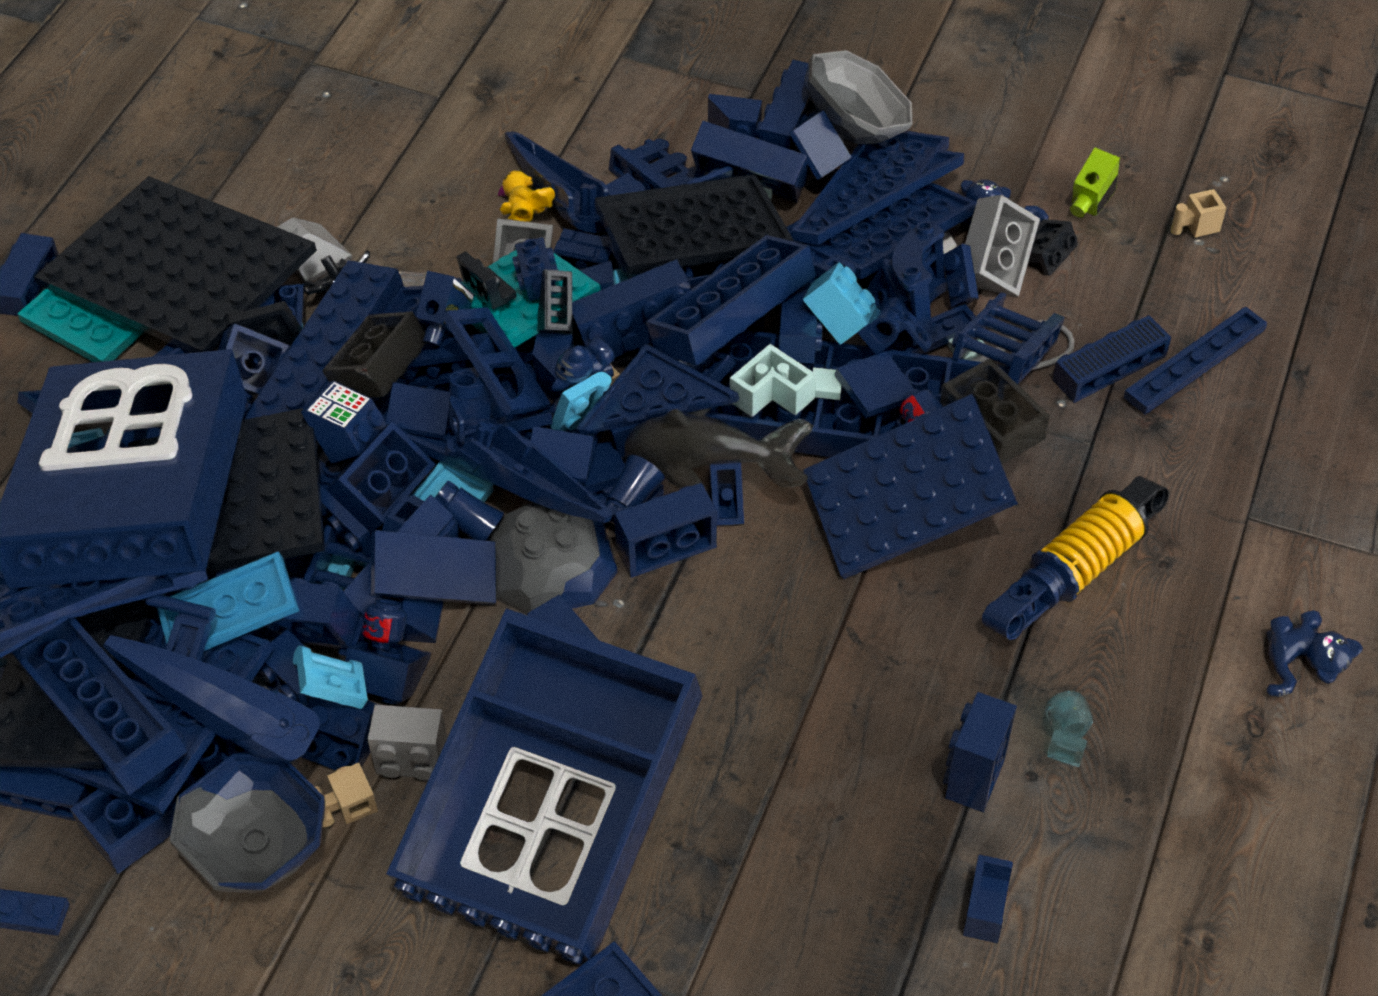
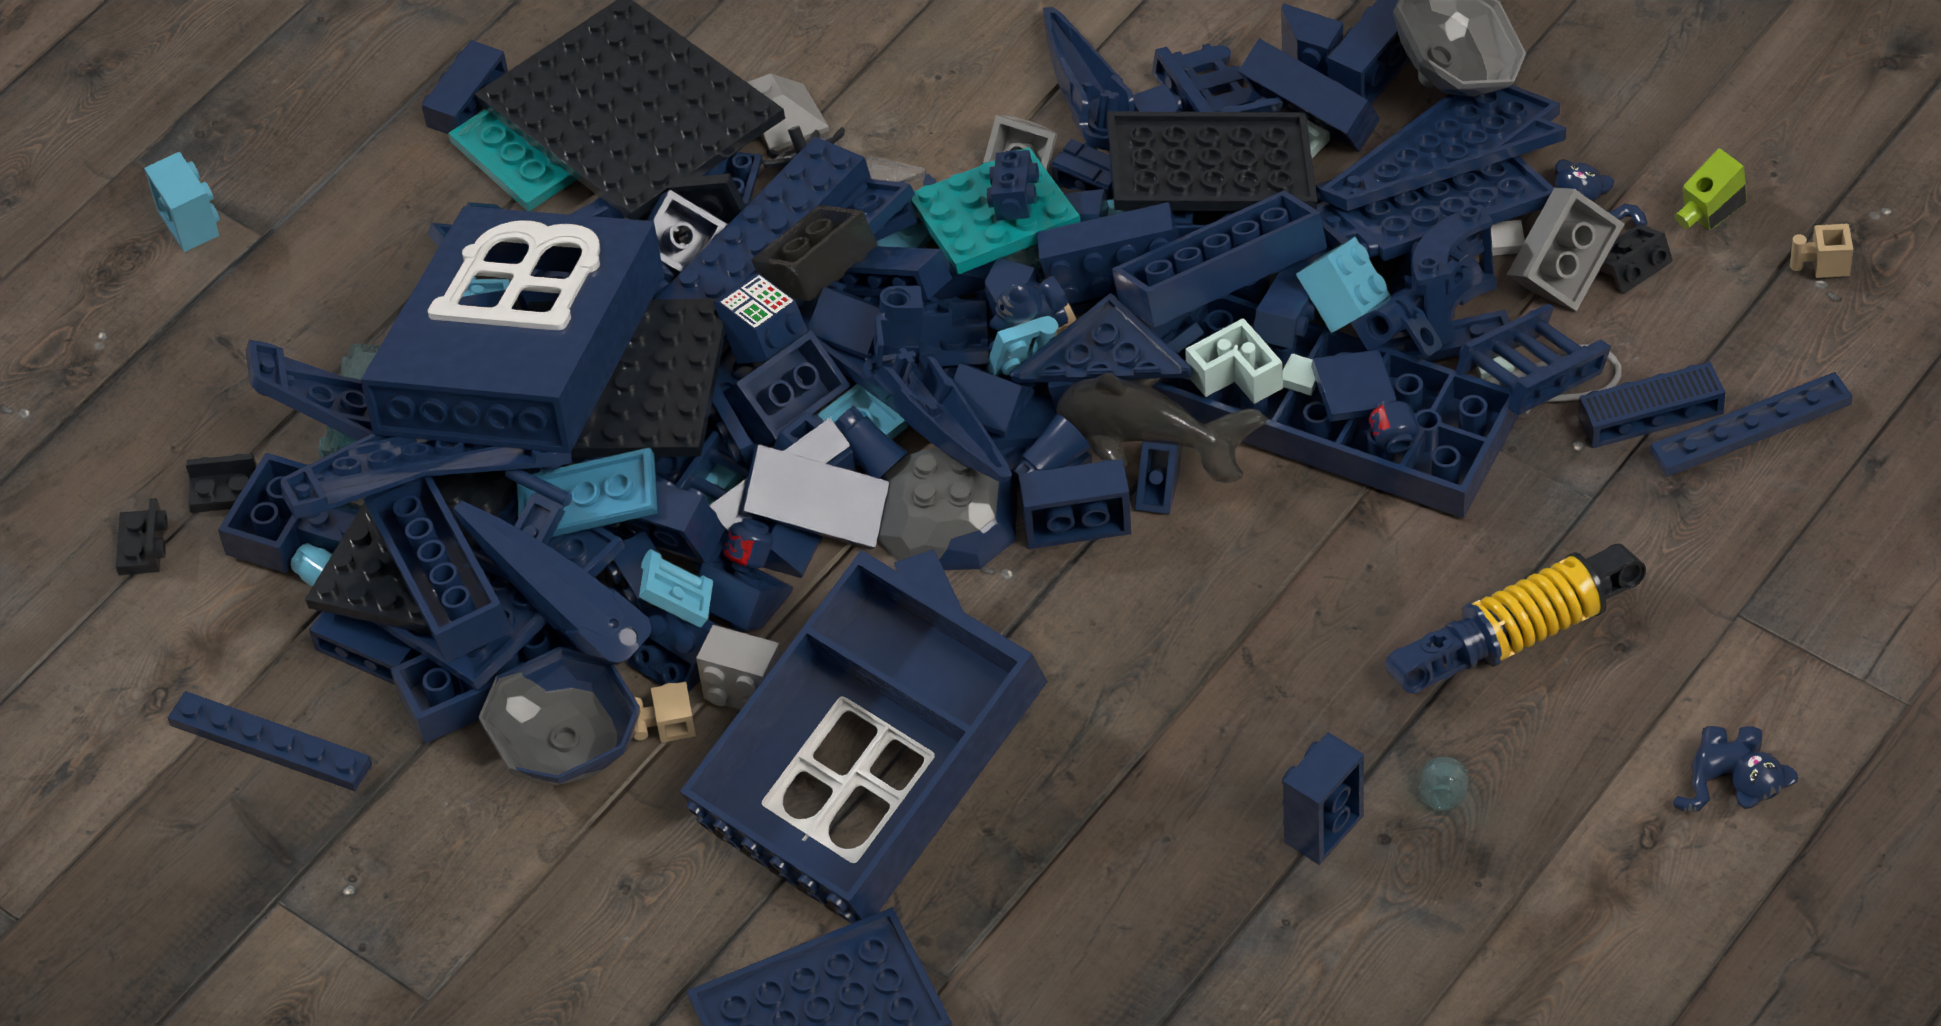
camera: 20 degrees right, 0 degrees up
dark blue torso [416,271,475,347] -> none
dark blue window [441,307,552,416] -> none
black bracket [456,251,517,310] -> none
yellow animal [498,170,555,222] -> none
black slope [537,269,572,333] -> none
slope [789,110,851,180] -> none
dark blue plate [803,394,1018,579] -> none
clear smoke brick [940,358,1050,464] -> none
dark blue plate [944,244,979,308] -> none
dark blue panel [963,855,1013,944] -> none
clear light blue tile [1047,729,1087,767] -> none

